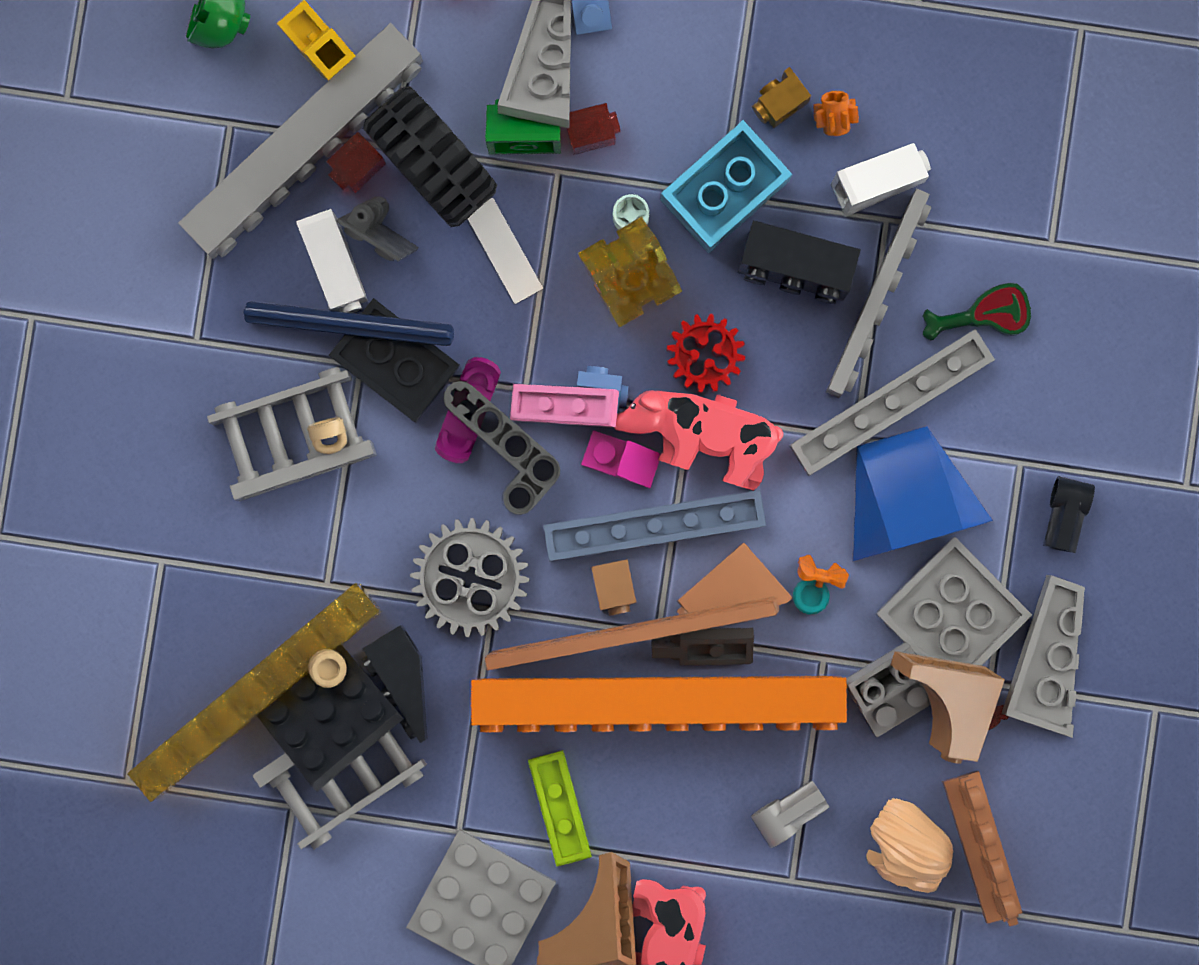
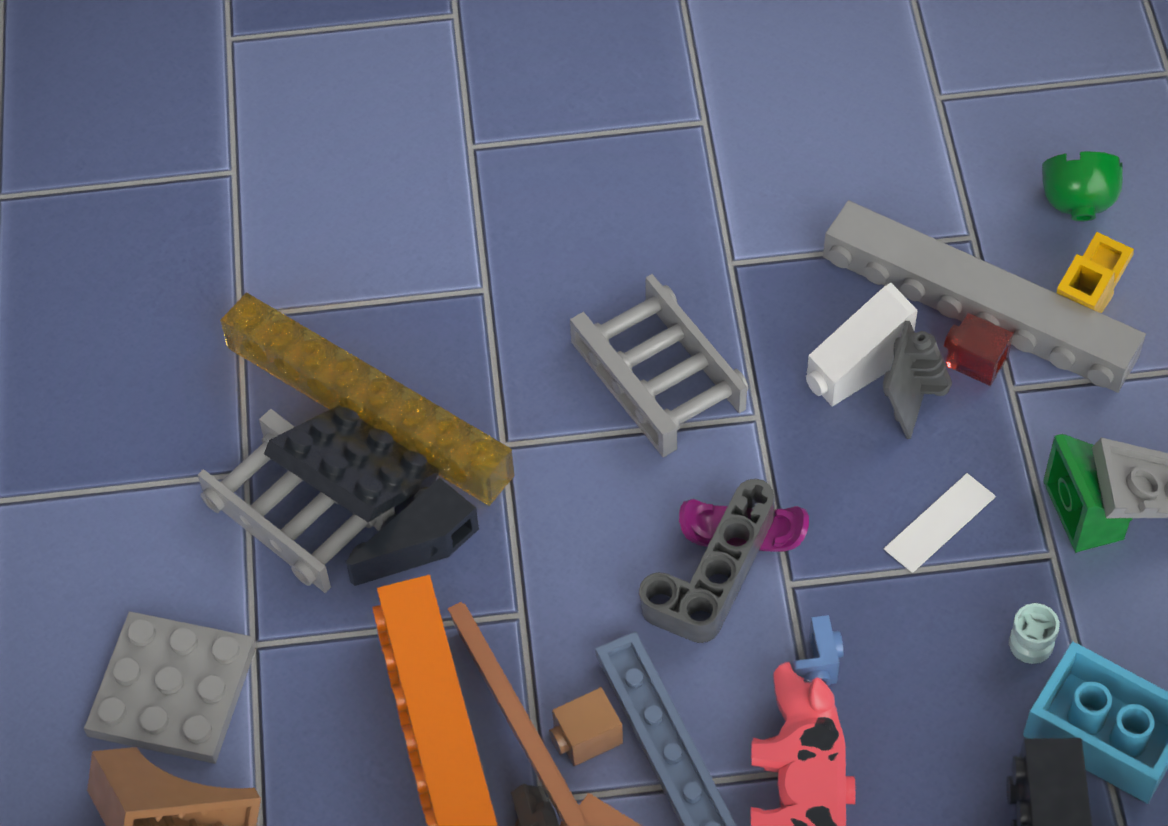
camera: 75 degrees right, 30 degrees down
dark blue axle [243,301,454,346] -> none
tan tile [307,417,347,454] -> none
tan tile [308,649,347,688] -> none
black plate [328,298,460,423] -> none
black tyre [363,86,498,227] -> none
light grey gear [410,518,530,637] -> none
bright pink tile [510,384,619,427] -> none
lime tile [528,750,592,867] -> none
clear red brick [567,103,621,155] -> none
clear yellow brick [578,217,683,328] -> none
dark pink slope [581,430,661,489] -> none
red gear [666,314,746,394] -> none

